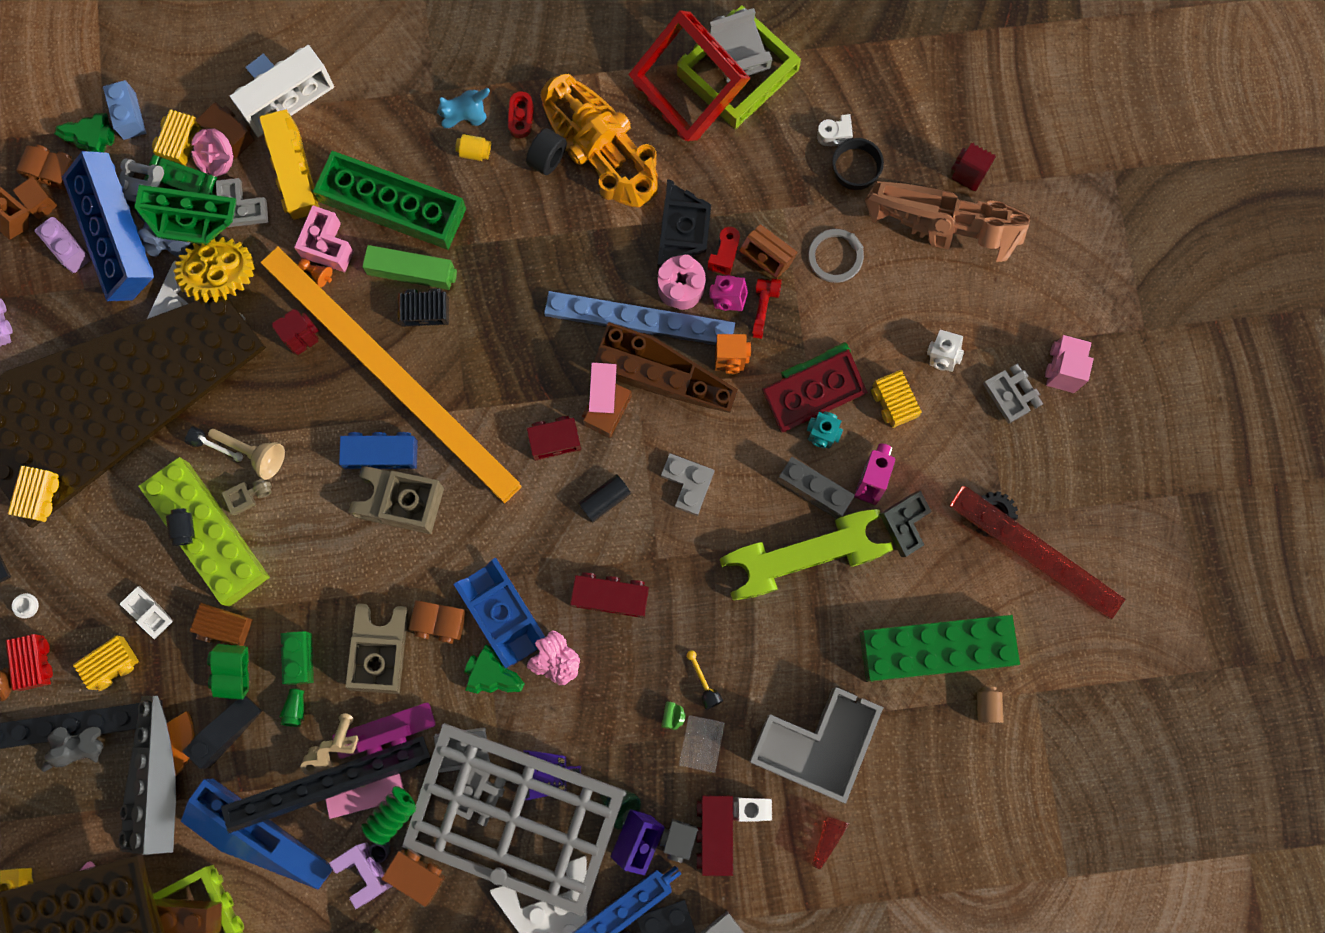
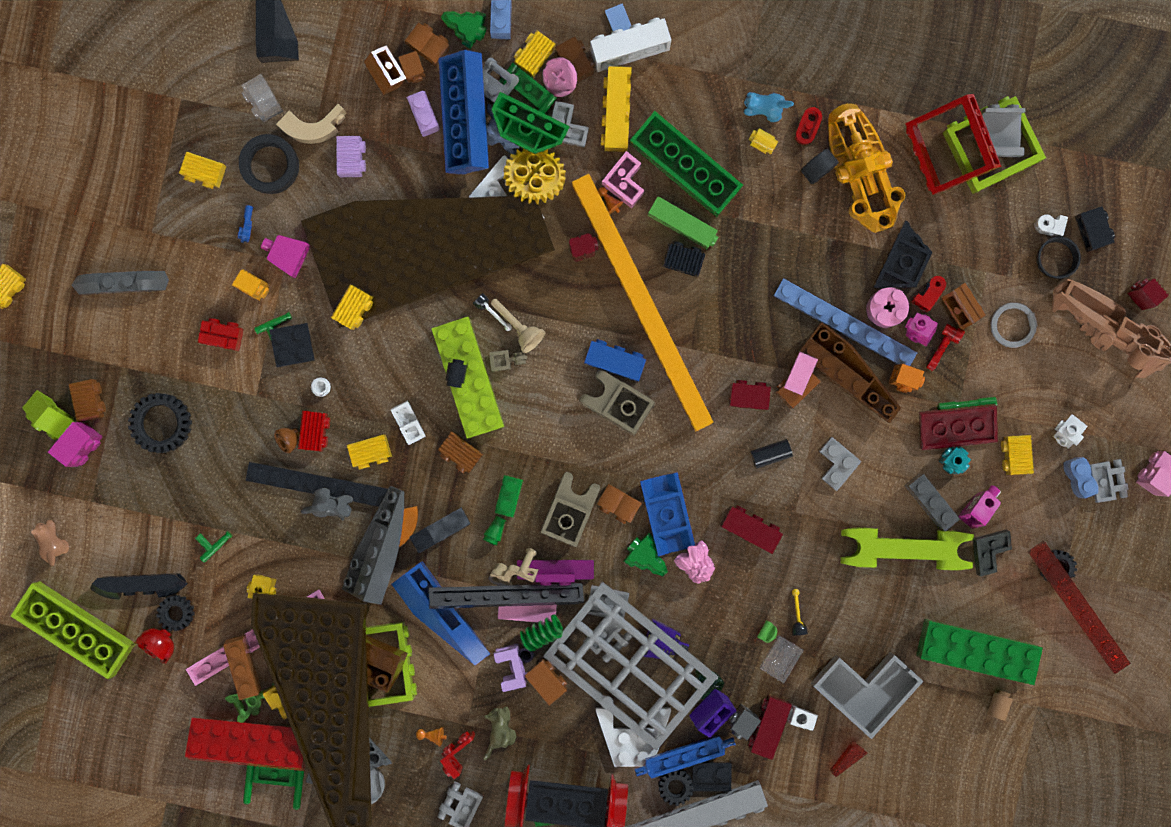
camera: 20 degrees right, 10 degrees up
green brick [207,644,249,699] -> none
none -> medium blue brick [1064,457,1098,498]
none -> black brick [1075,206,1115,252]

